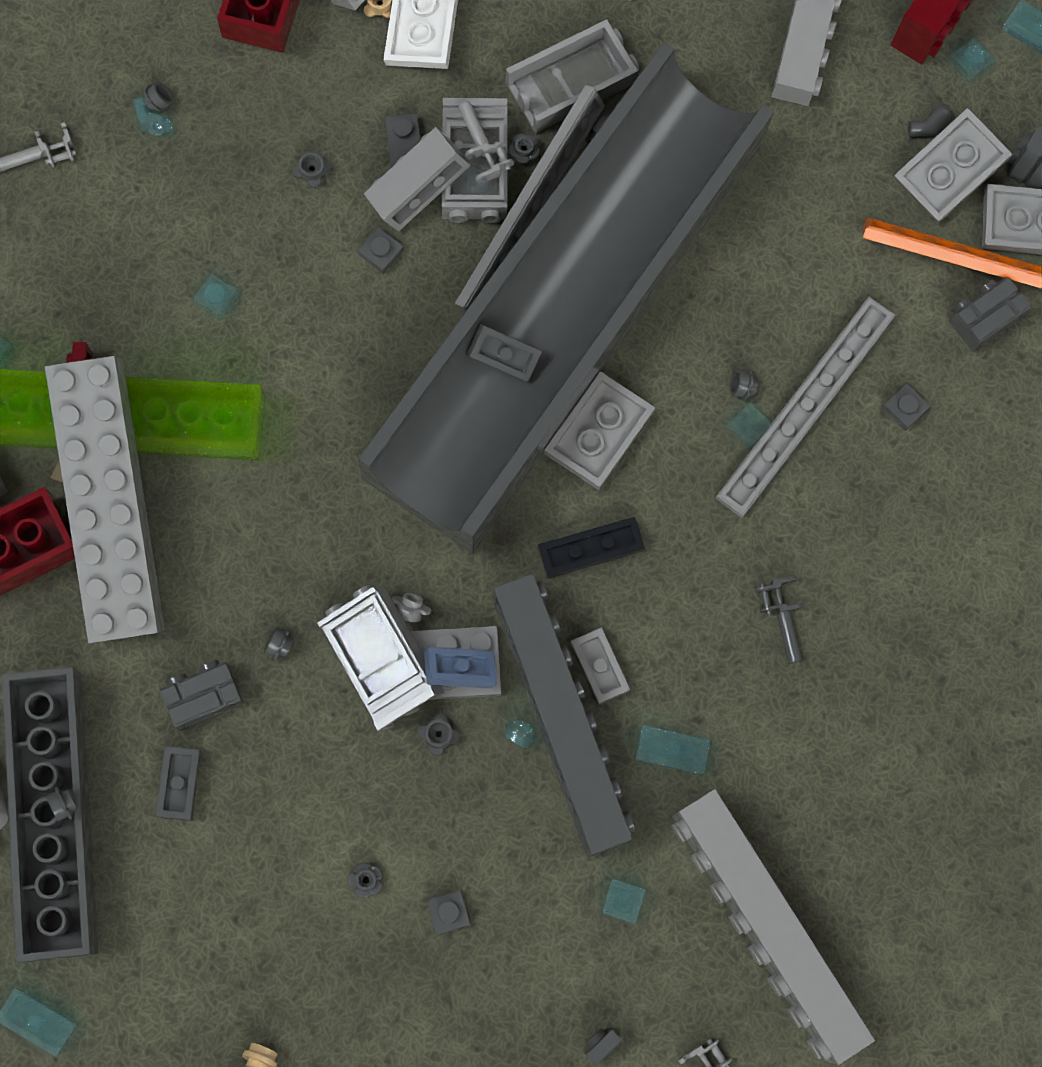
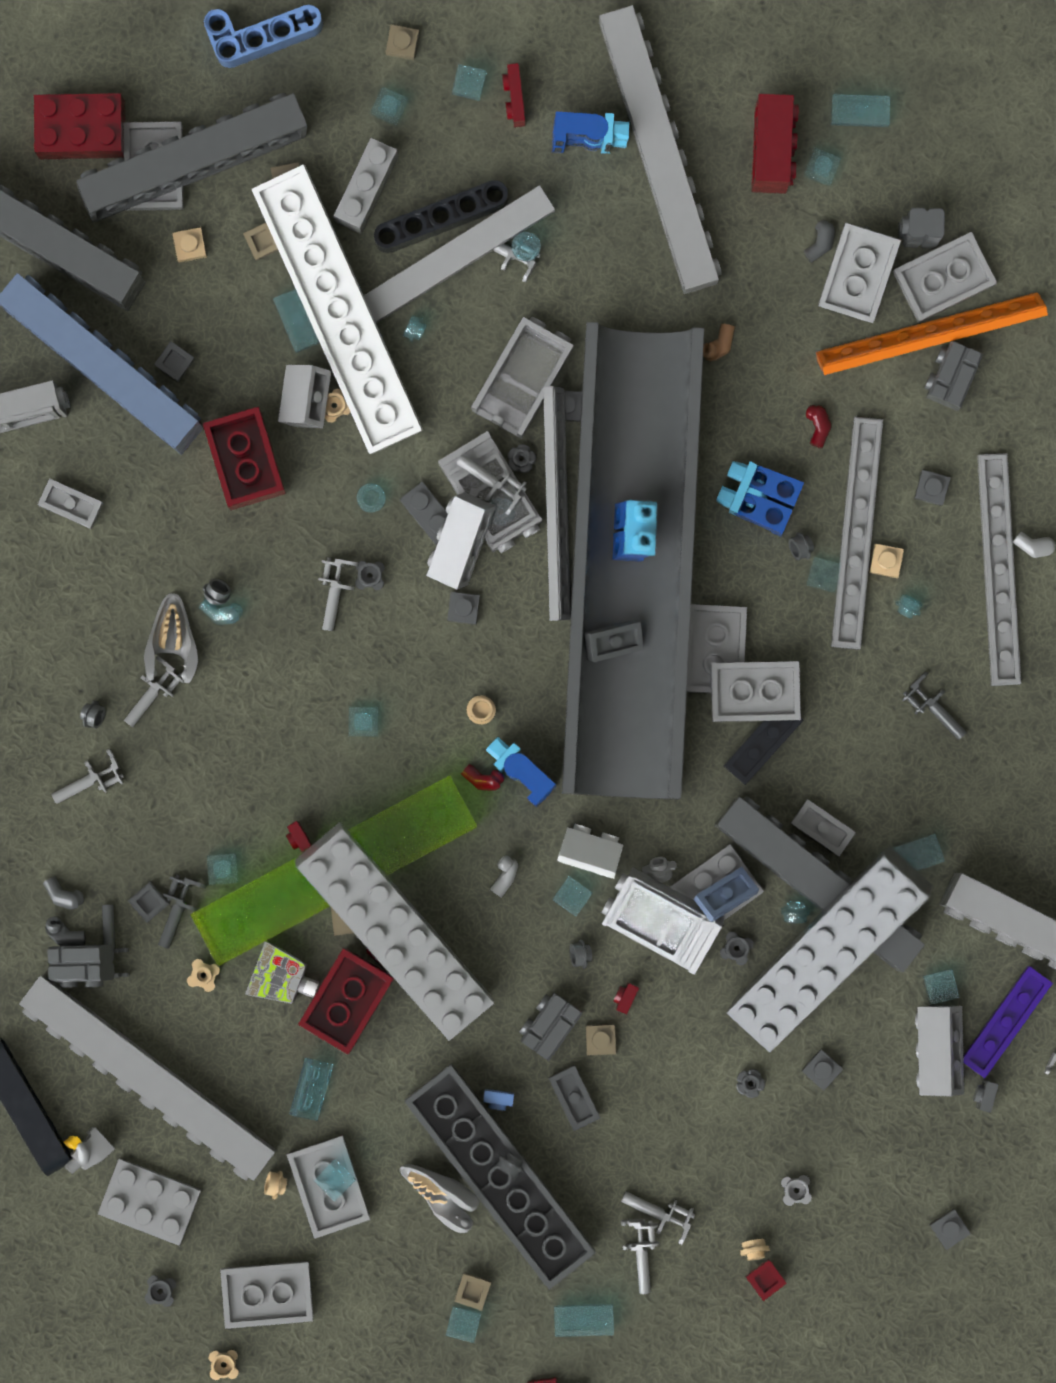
camera: 25 degrees left, 10 degrees up
none -> light grey animal [144,593,198,683]
none -> light grey piece [318,557,359,631]
none -> clear light blue plate [357,483,386,513]
none -> dark red arm [461,764,505,791]
none -> tan plate [467,695,496,725]
none -> medium blue plate [483,1089,514,1110]
none -> blue hips [486,737,556,808]
none -> light grey arm [490,855,519,898]
none -> clear light blue plate [552,876,593,916]
none -> white slope [557,824,623,879]
none -> dark tan plate [586,1024,616,1055]
none -> medium azure hips [612,500,657,562]
none -> dark red plate [613,983,639,1015]
none -> light grey piece [621,1191,695,1245]
none -> light grey piece [621,1219,660,1294]
none -> medium nougat arm [703,324,735,361]
none -> light grey plate [711,661,801,722]
none -> blue hips [716,461,804,537]
none -> brick [727,845,933,1053]
none -> light grey plate [781,1175,812,1206]
none -> dark red arm [806,405,832,449]
none -> tan plate [869,543,904,578]
none -> clear light blue plate [895,594,923,619]
none -> light grey brick [915,1006,964,1096]
none -> dark purple plate [963,966,1053,1078]
none -> light grey tile [977,453,1021,686]
none -> light grey arm [1012,531,1056,558]

